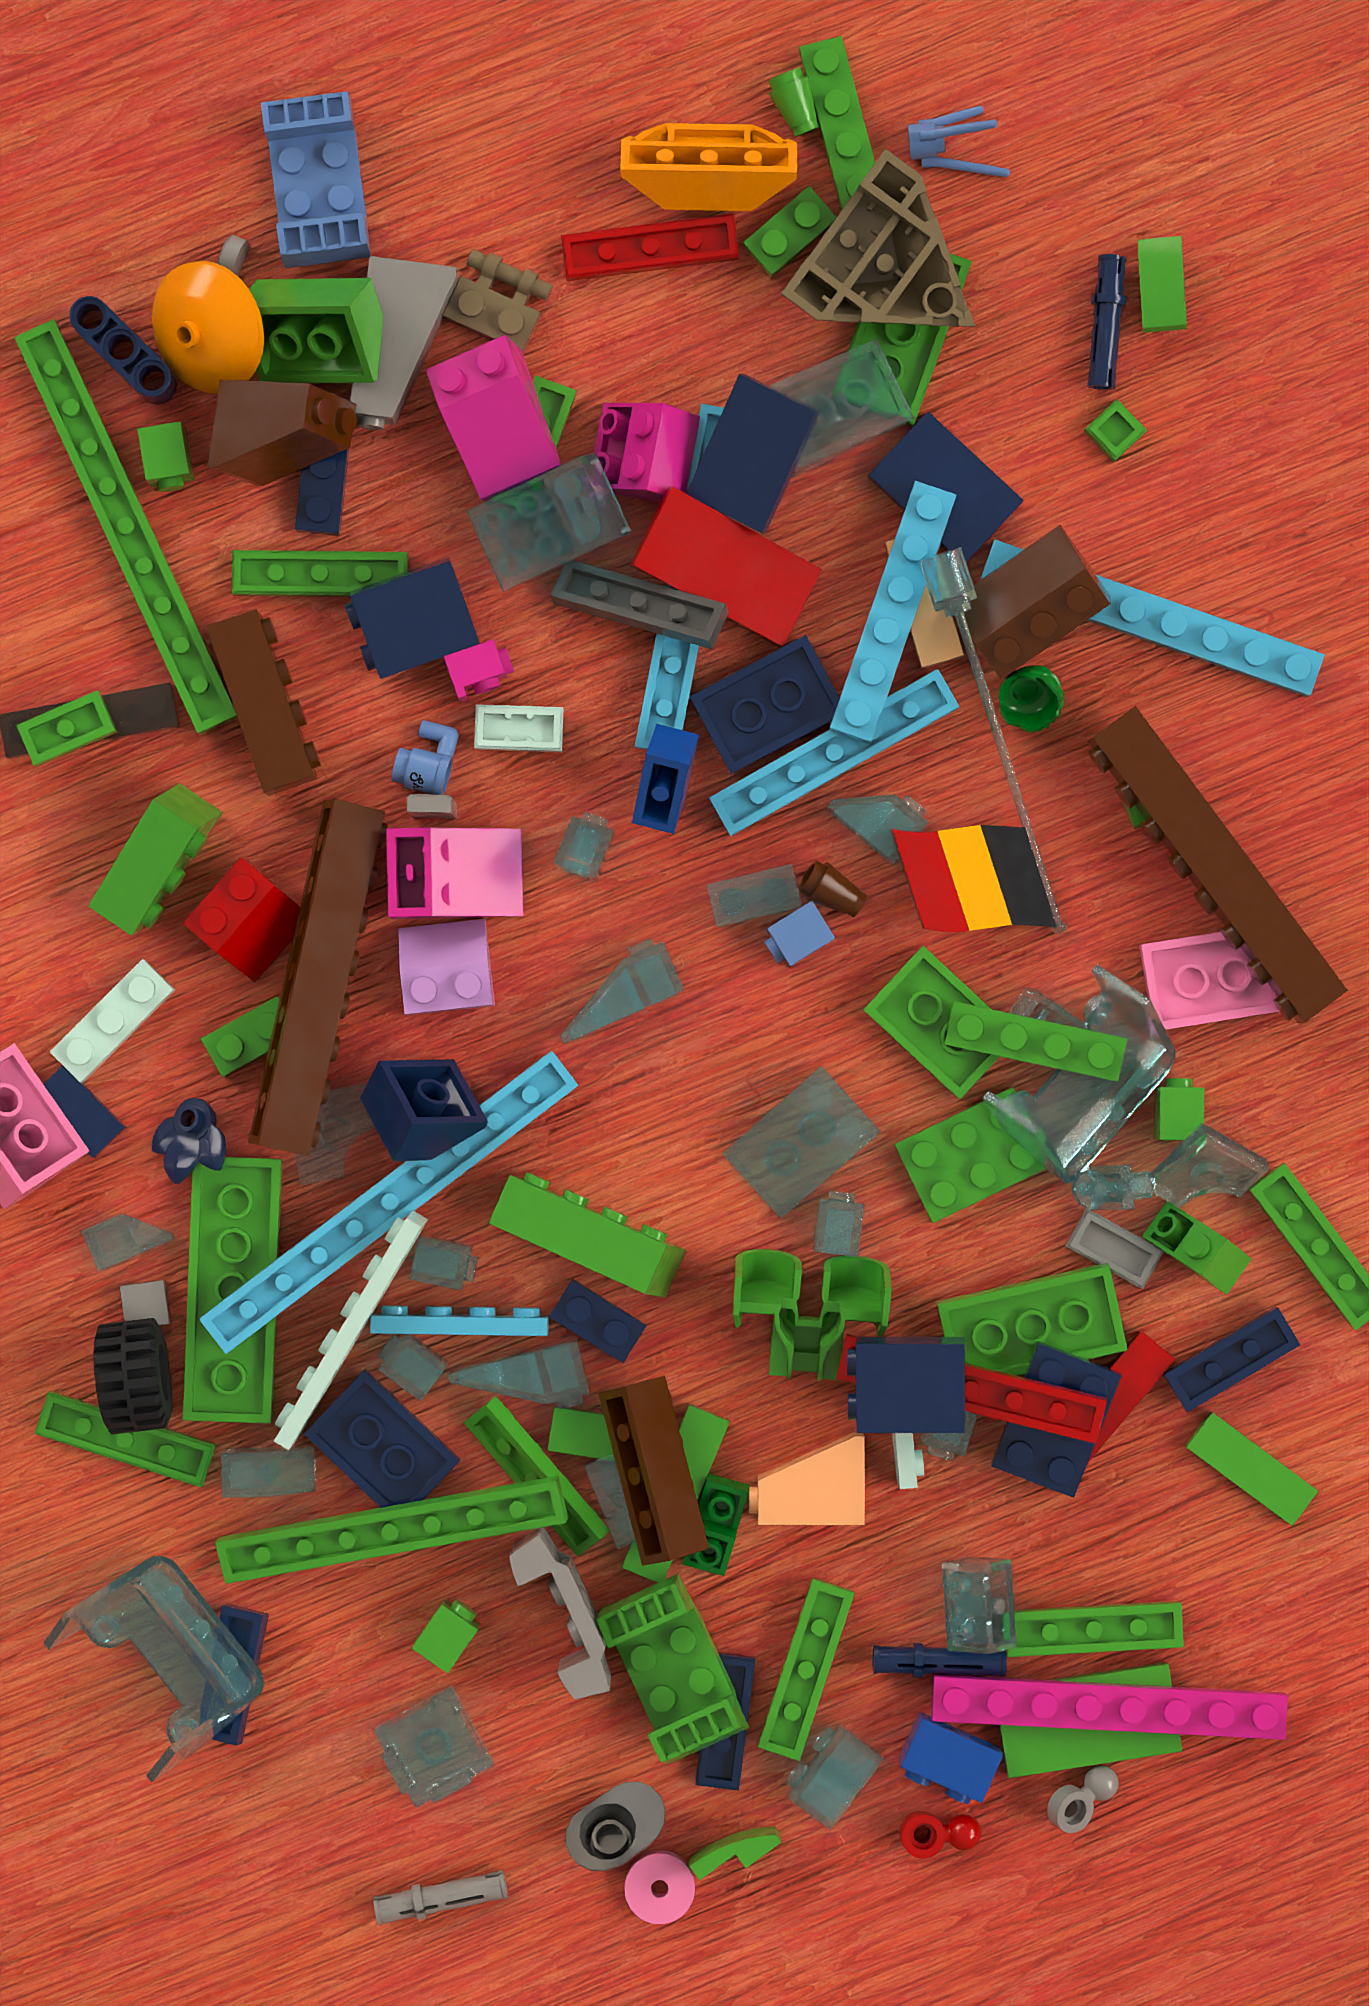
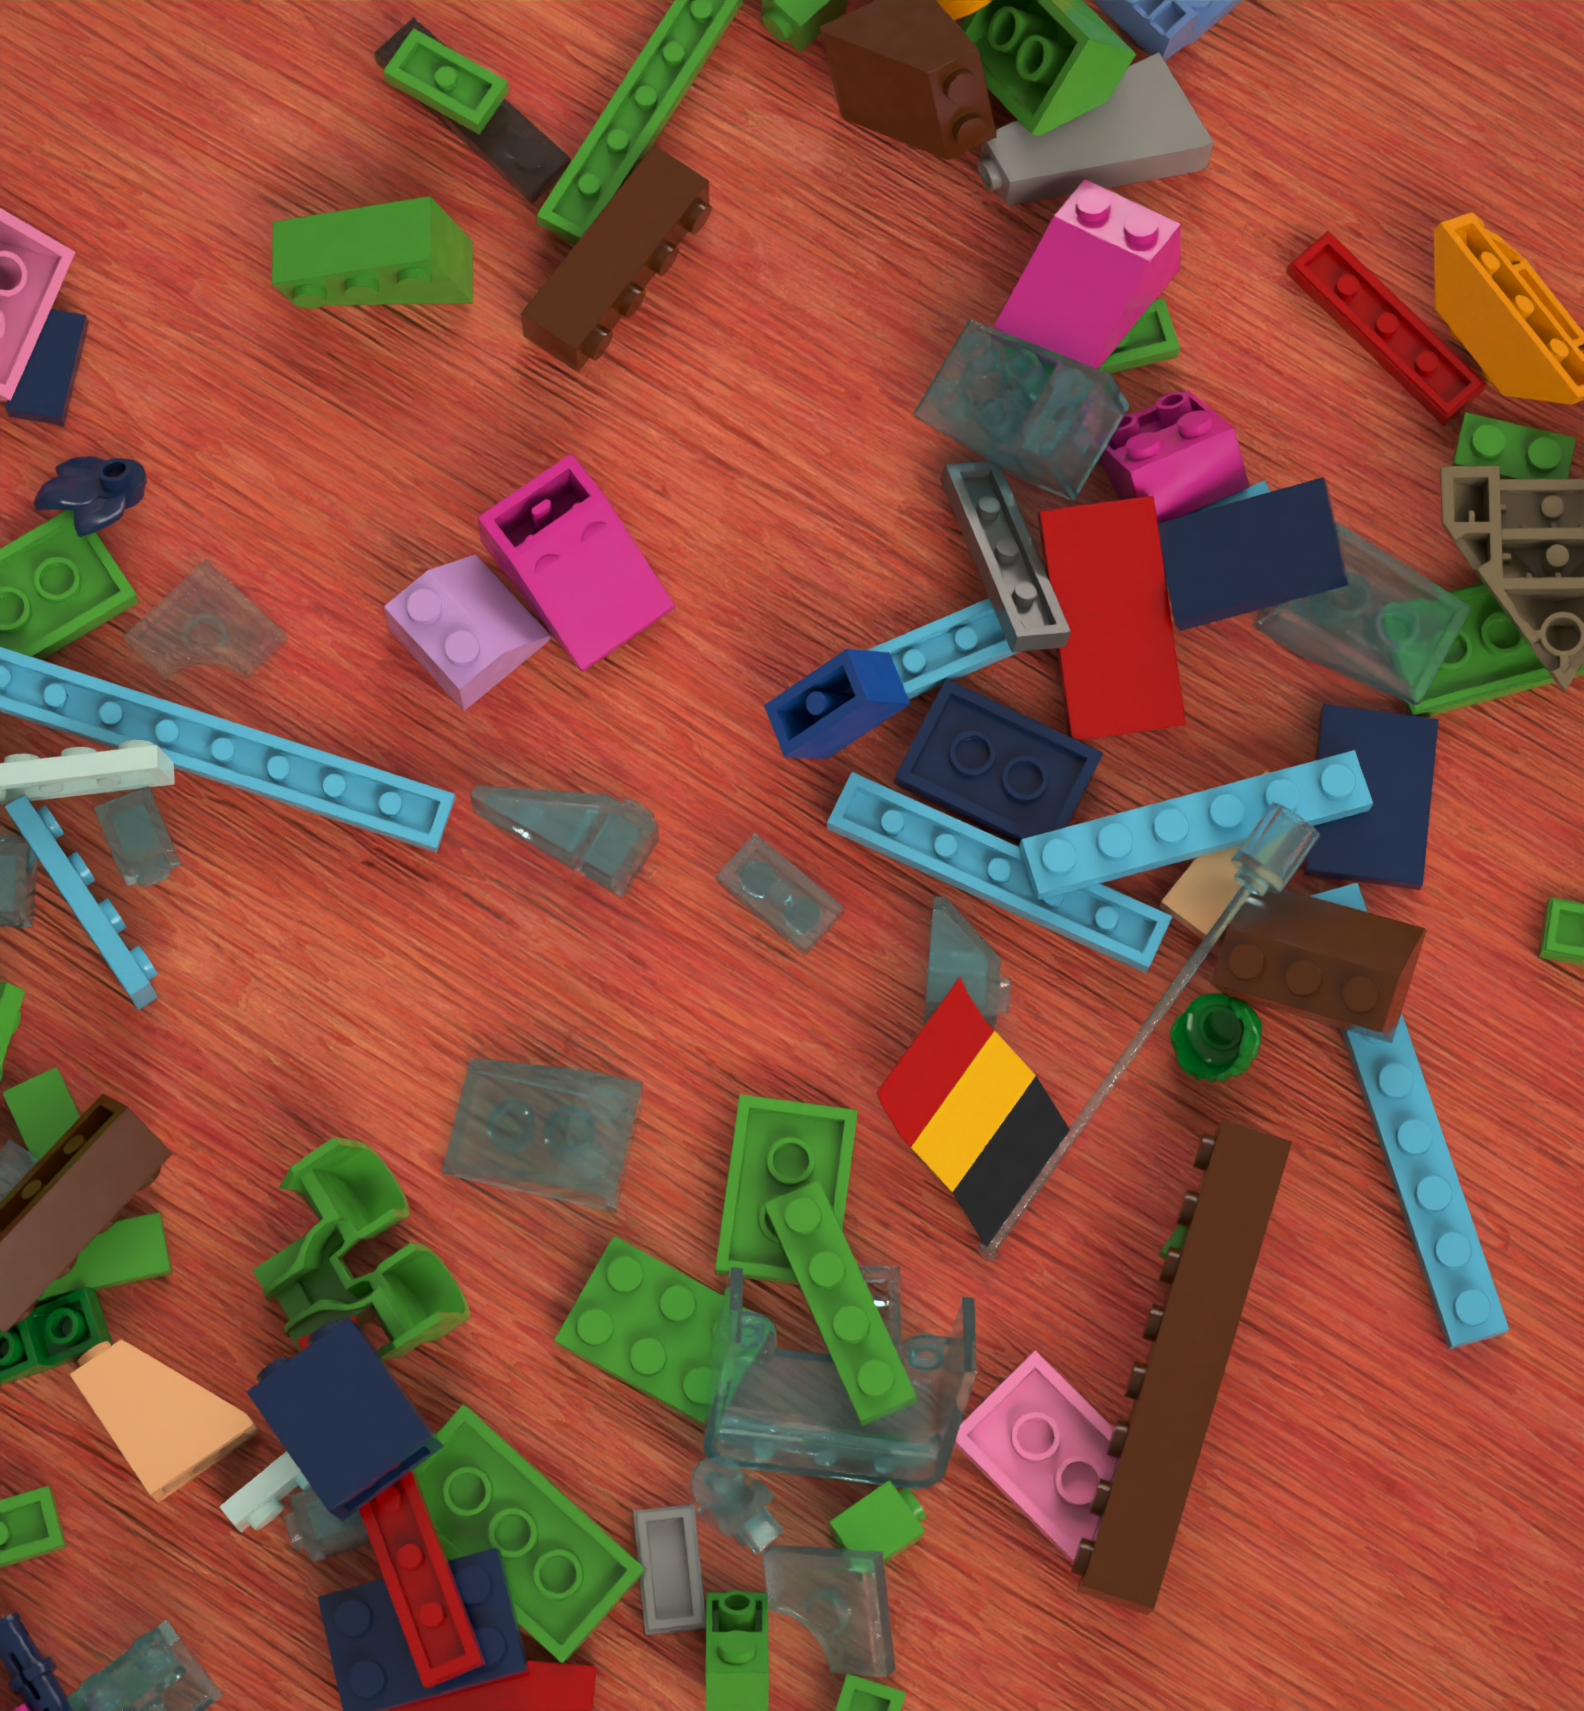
camera: 55 degrees right, 15 degrees down
light aqua plate [50,959,175,1083] -> none
red slope [183,857,300,982] -> none
bright green plate [201,996,280,1077] -> none
bright green tile [232,550,408,597] -> none
reddish brown brick [248,799,387,1156] -> none
dark blue plate [295,448,349,536] -> none
dark blue brick [345,557,480,679] -> none
dark blue slope [360,1059,488,1161] -> none
medium blue piece [392,720,459,795] -> none
light grey tile [407,794,457,819] -> none
dark tan plate [443,249,553,353] -> none
dark pink brick [444,639,514,702] -> none
clear light blue slope [448,1339,590,1409] -> none
light aqua plate [474,704,564,752] -> none
bright green wedge [489,1172,686,1298] -> none
dark blue plate [549,1279,647,1363] -> none
clear light blue slope [554,812,615,883] -> none
medium blue brick [764,901,835,967] -> none
reddish brown cone [798,860,867,917] -> none
clear light blue brick [812,1190,864,1257] -> none

